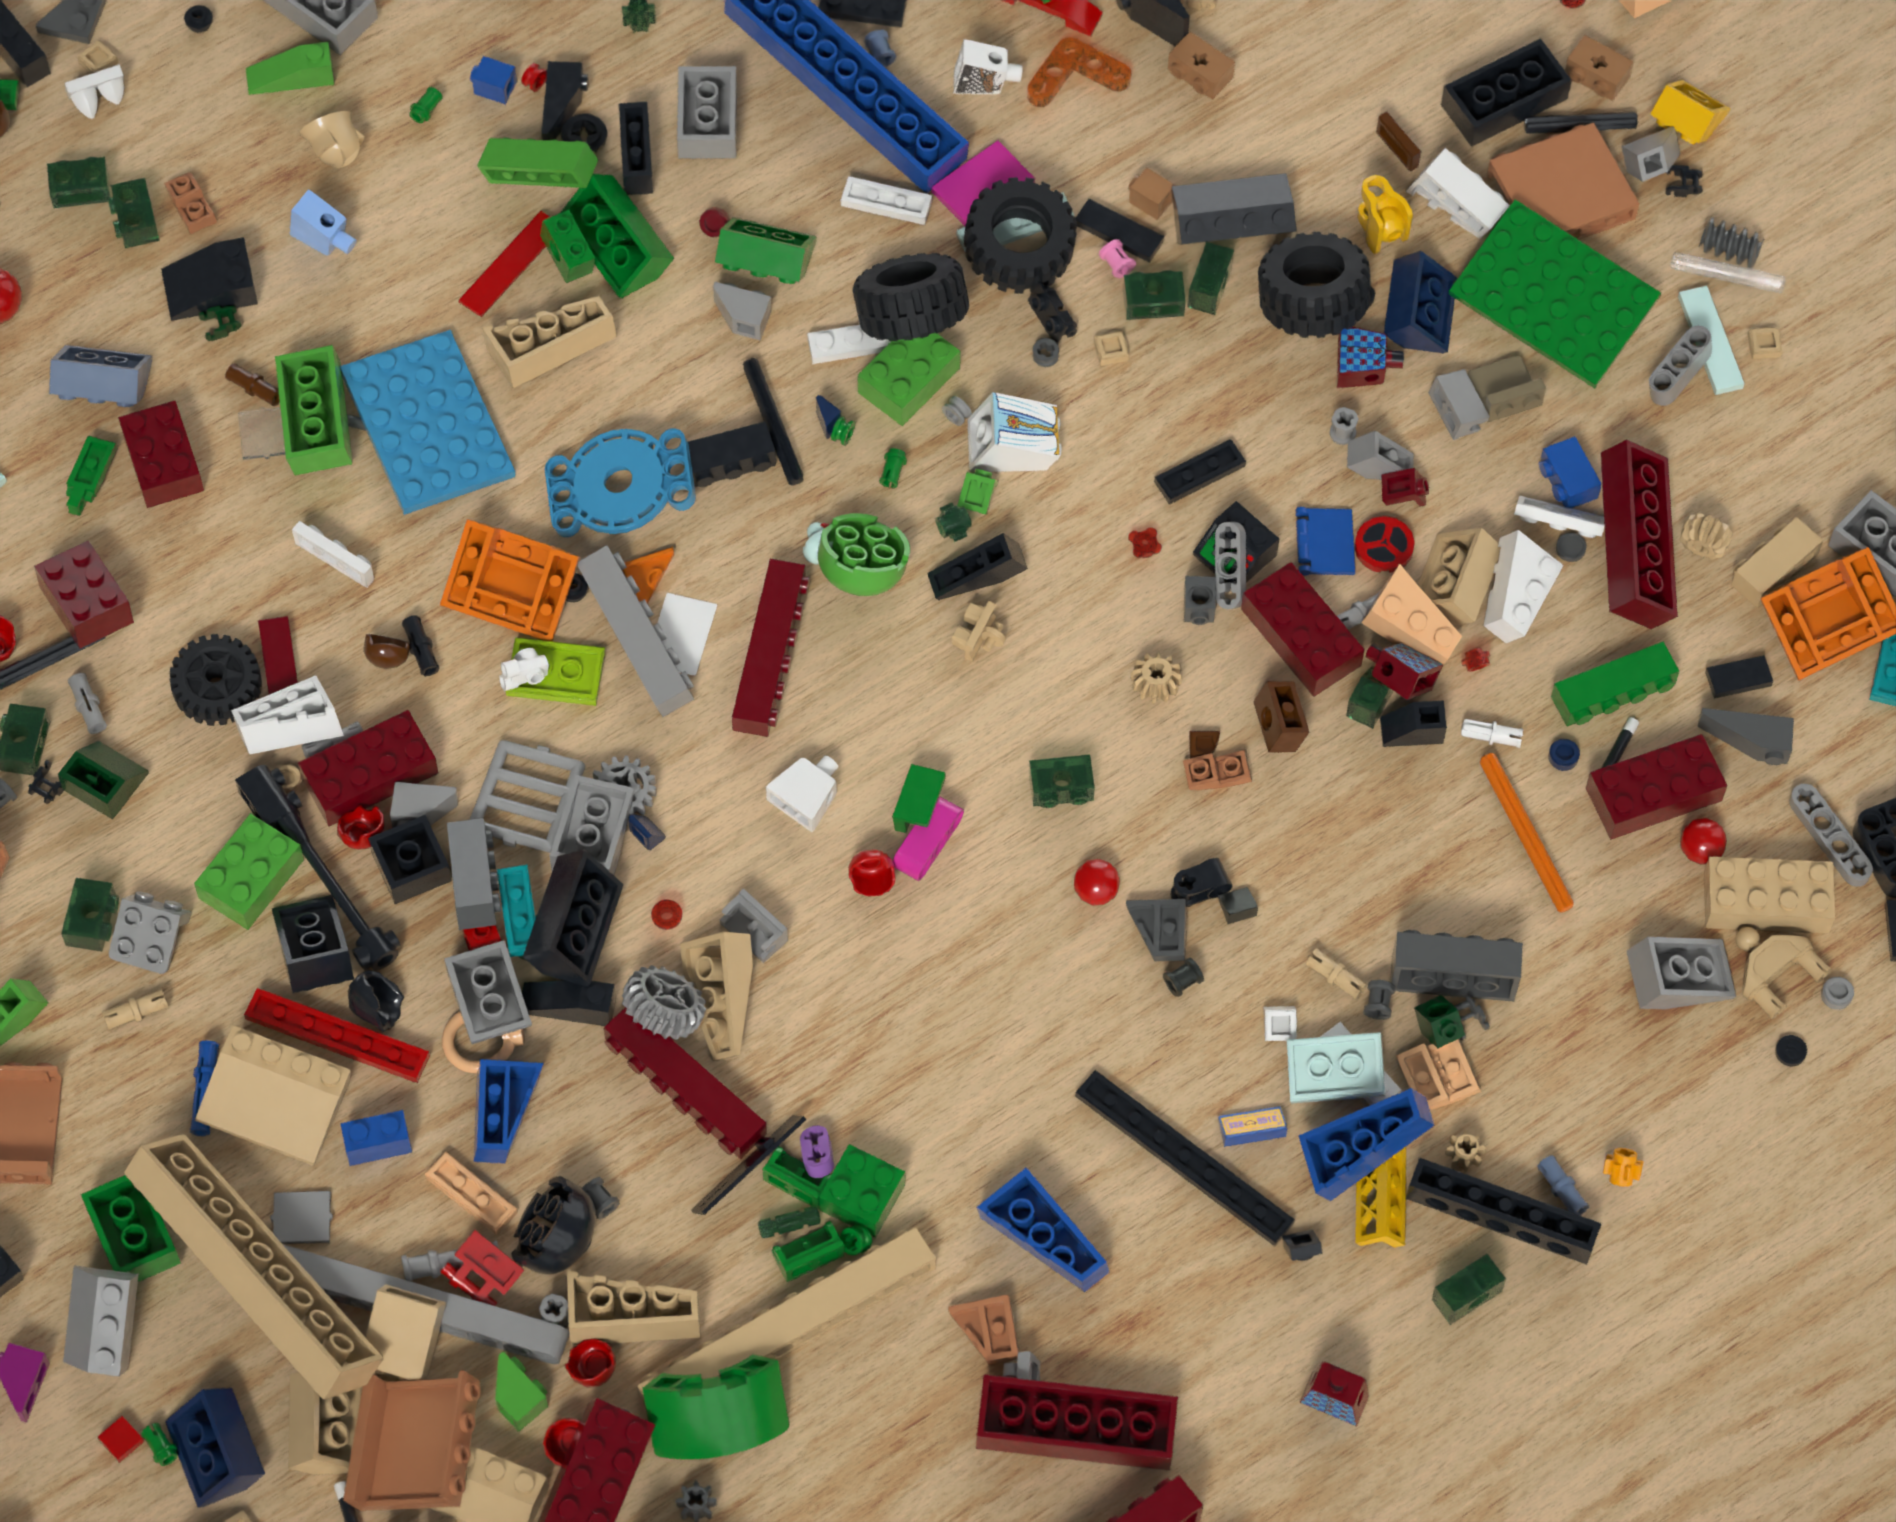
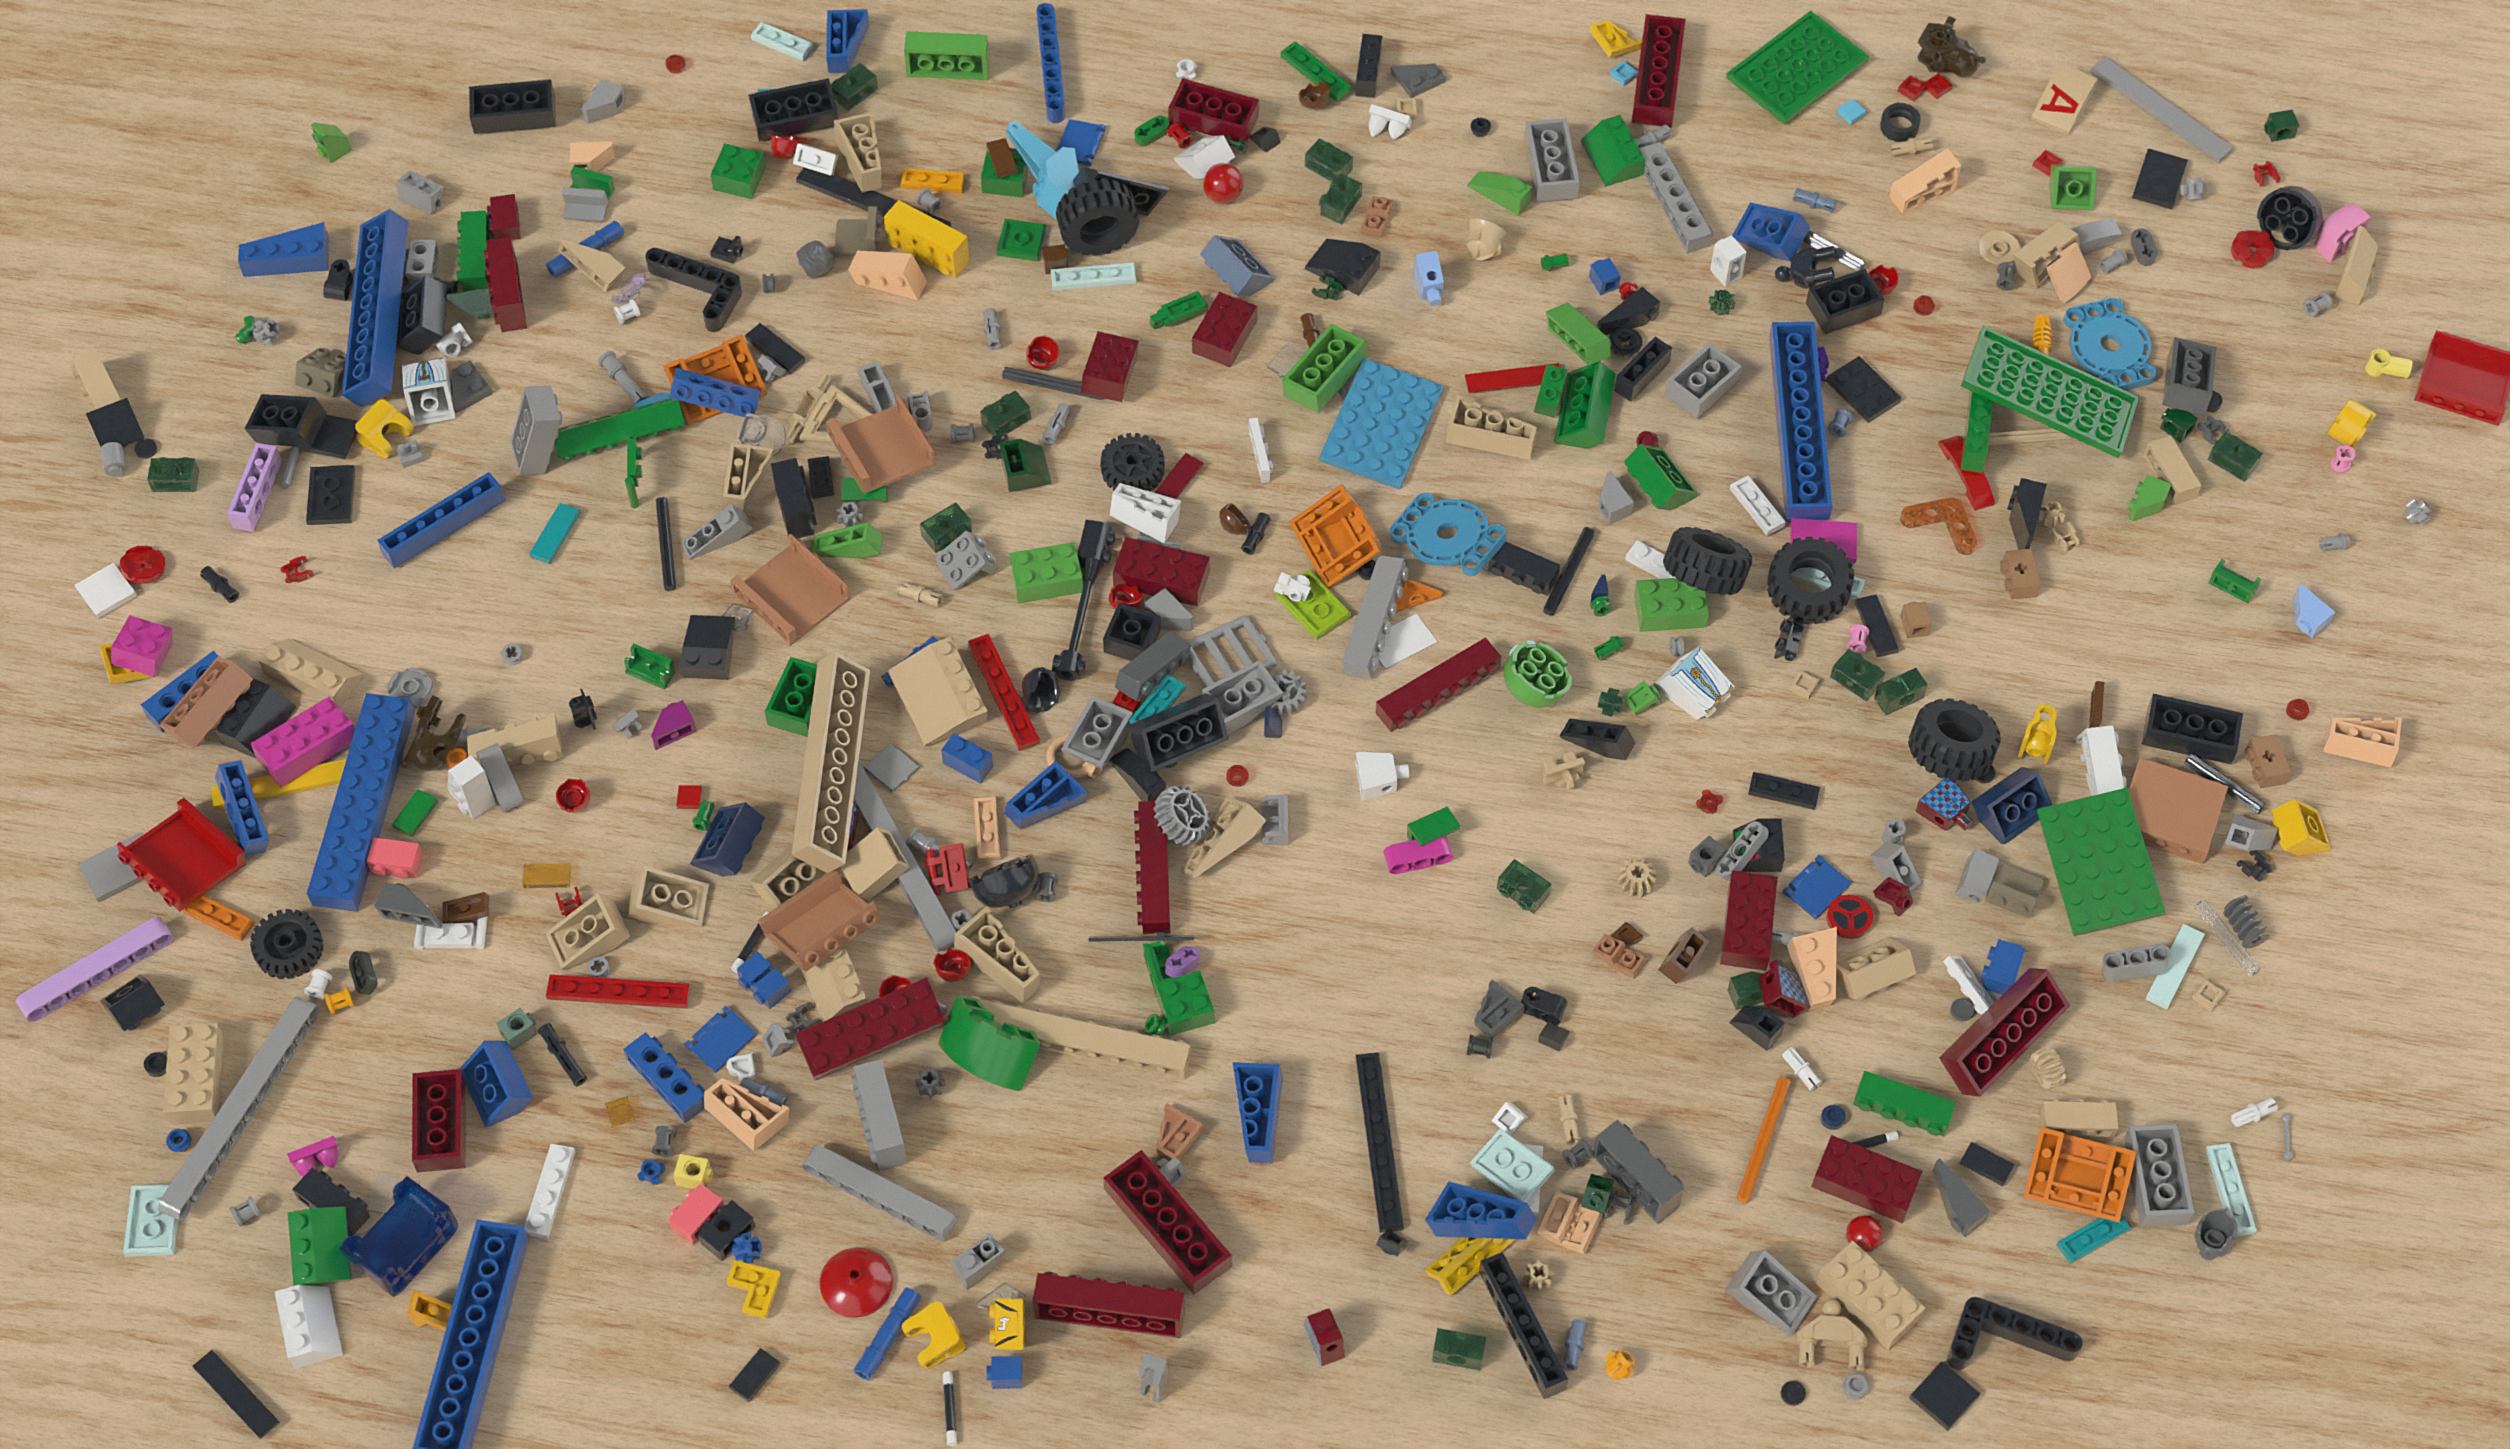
camera: 45 degrees right, 5 degrees down
light grey slope [63,1266,139,1376] -> none
black slope [271,895,354,993] -> none
bright green slope [495,1351,548,1432] -> none
clear green axle [758,1206,821,1239] -> none
green hinge [772,1221,844,1283] -> none
red hair [848,849,896,897] -> none
white torso [954,39,1022,94] -> none
dark grey bush [1033,338,1059,367] -> none
red hair [1074,859,1120,906] -> none
slope [1171,173,1297,245] -> none
slope [1218,1106,1287,1147] -> none
clear red plate [1461,647,1491,672] -> none
white wedge [1483,530,1563,643] -> none
light grey beam [1789,784,1873,887] -> none

